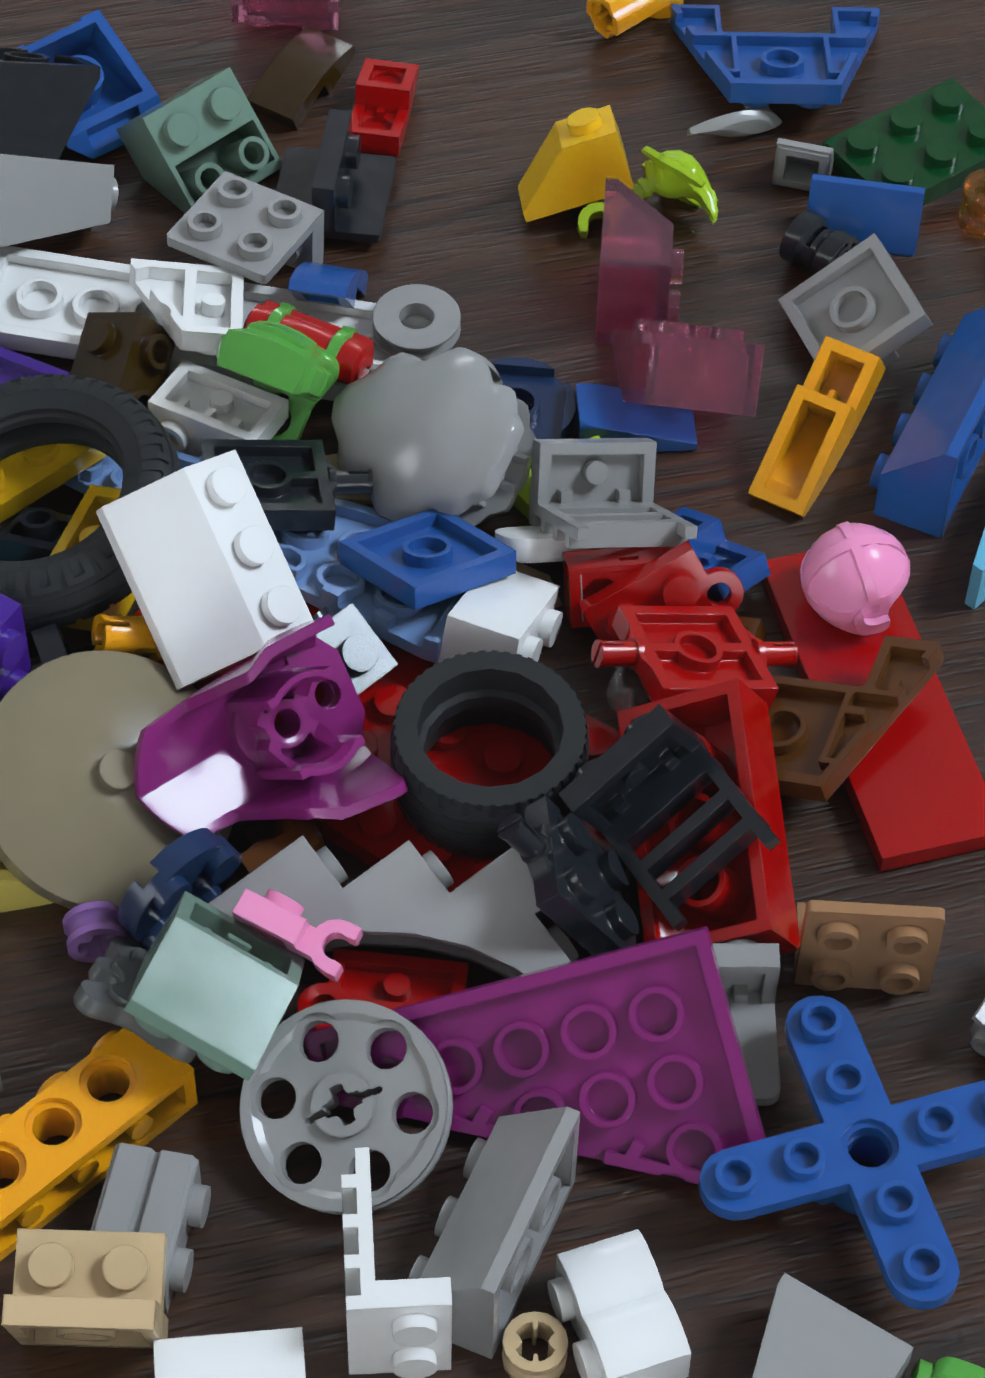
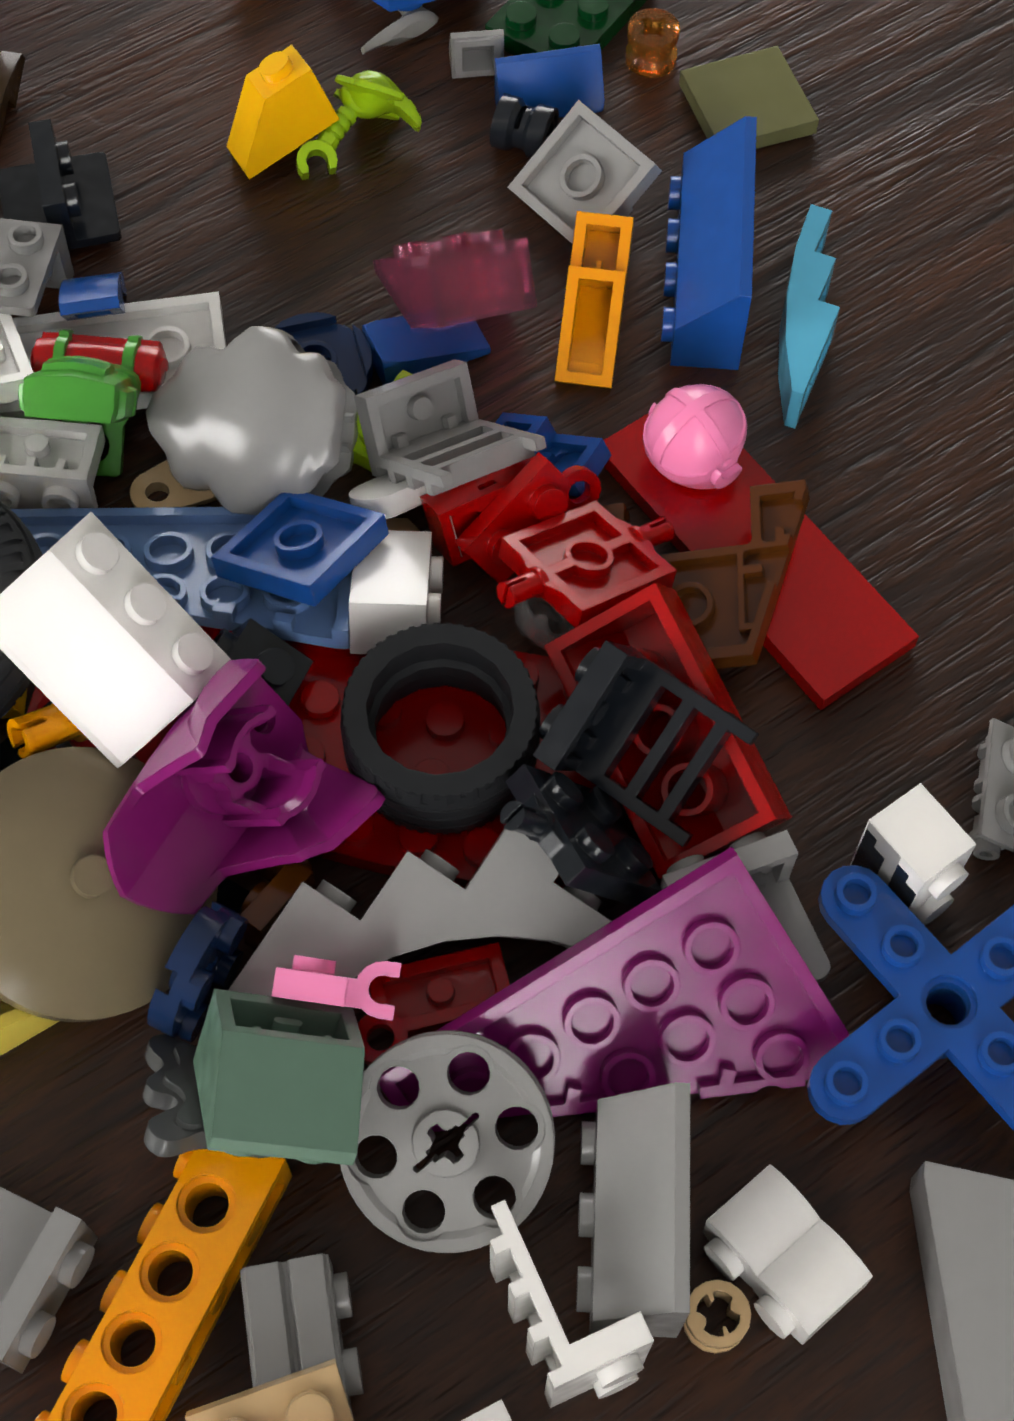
camera: 20 degrees left, 10 degrees up
medium lavender bush [62,901,127,963] -> none
black plate [199,439,373,533] -> none
red slope [352,58,419,157] -> none
light grey piece [373,284,461,361] -> none
clear pink slope [595,178,684,348] -> none
medium nougat bracket [794,900,945,995] -> none
none -> white brick [849,783,976,925]

